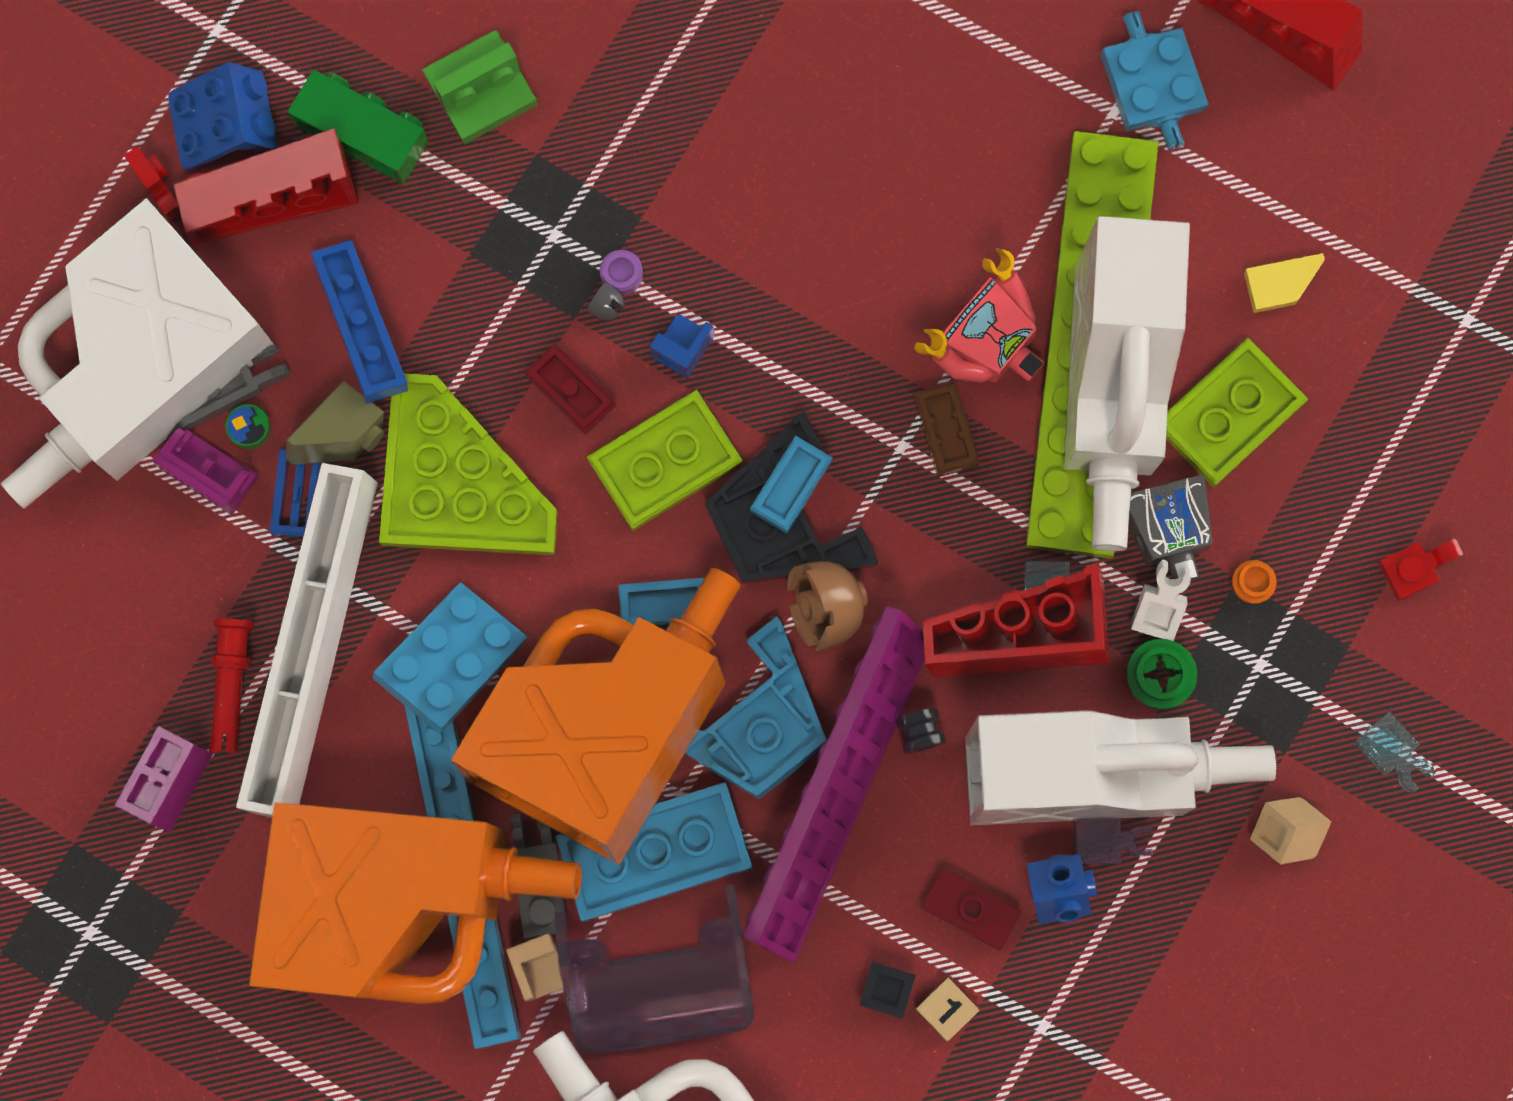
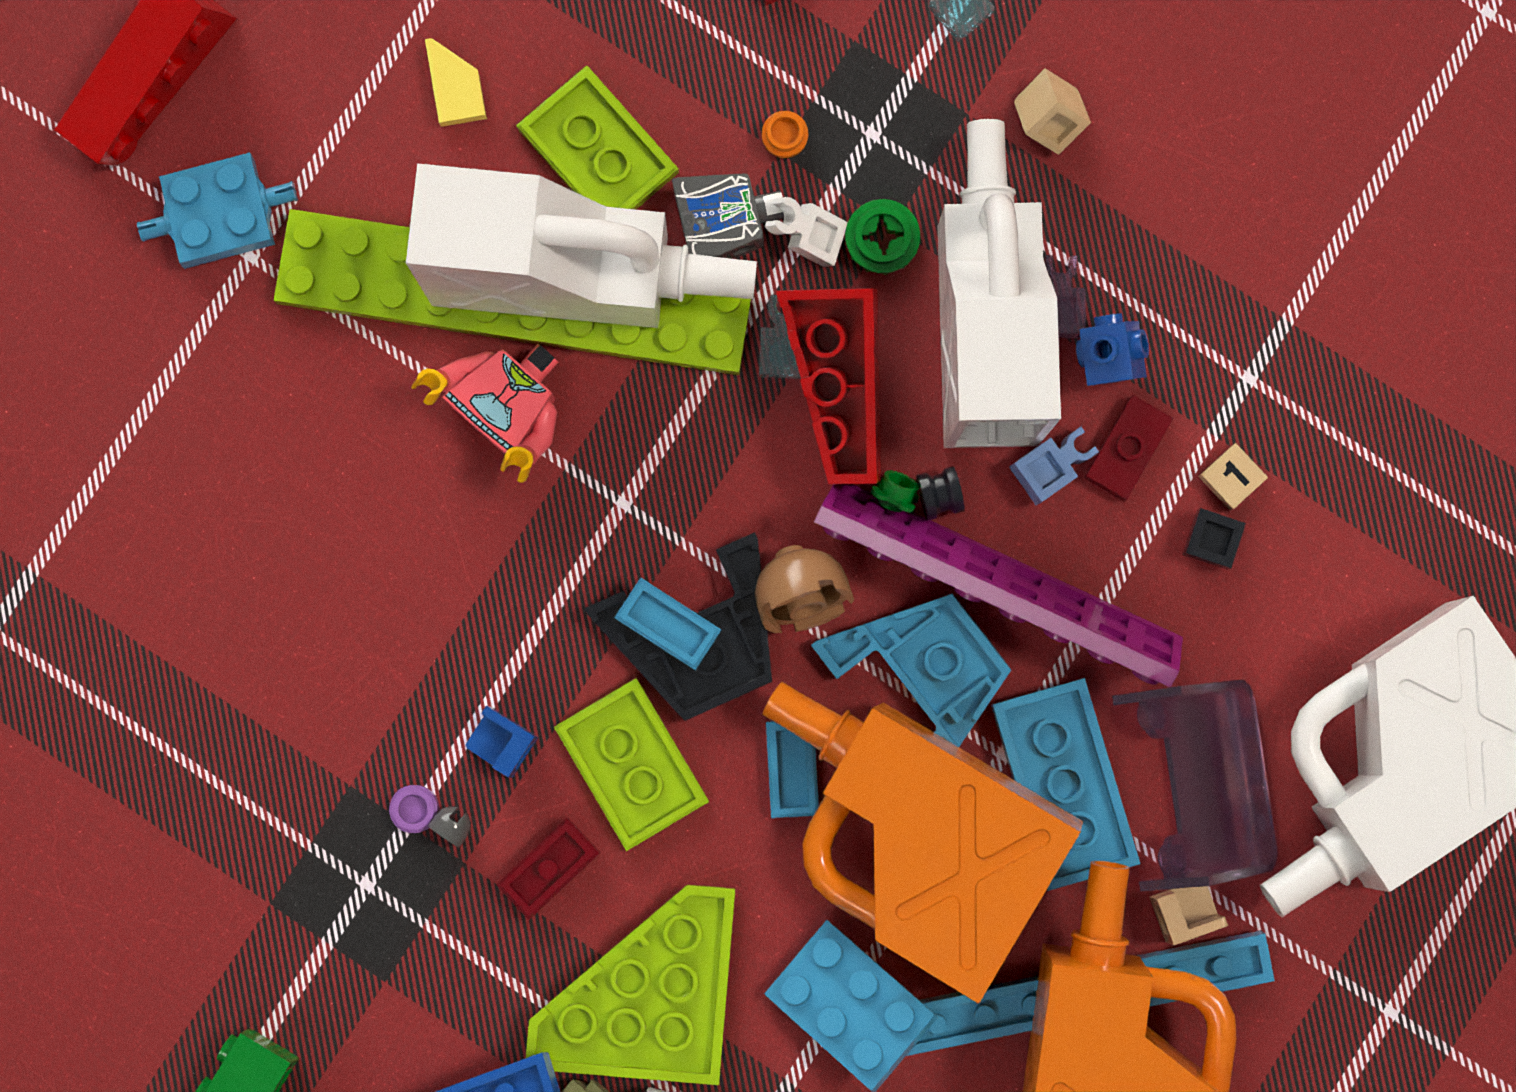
camera: 90 degrees left, 5 degrees up
bright green bracket [422,30,538,145] -> none
dark grey hinge [510,813,569,939] -> none
reddish brown plate [913,382,980,478] -> none
none -> green plate [870,470,919,512]
none -> medium blue plate [1009,427,1099,505]

